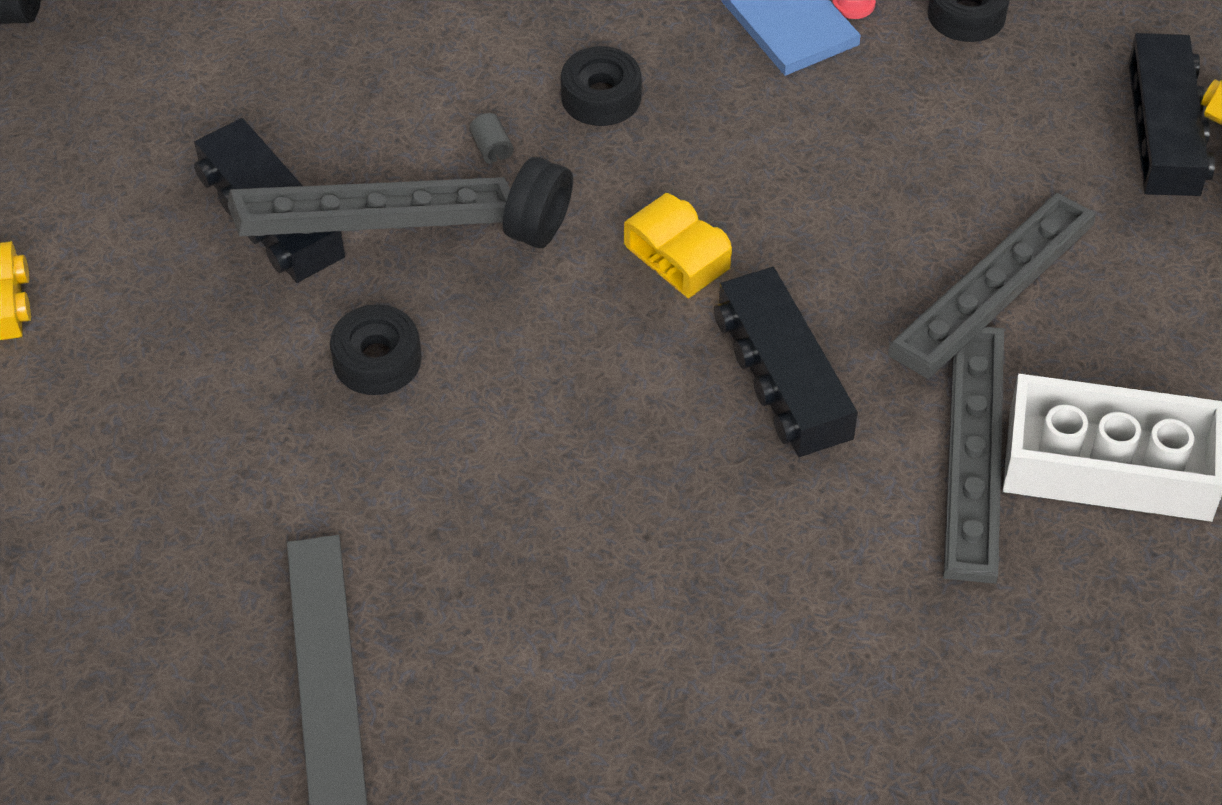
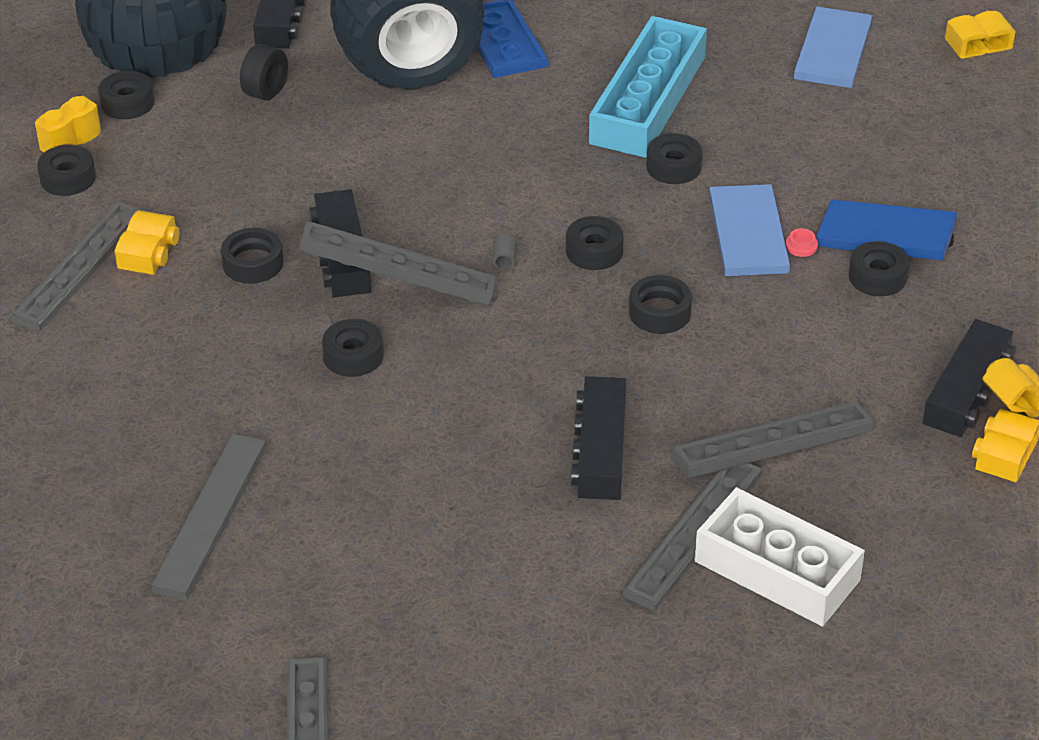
camera: 25 degrees right, 10 degrees down
black tyre [503,157,573,248] -> none
yellow brick [624,193,732,299] -> none
none -> black tyre [221,228,283,284]
none -> black tyre [629,275,692,334]

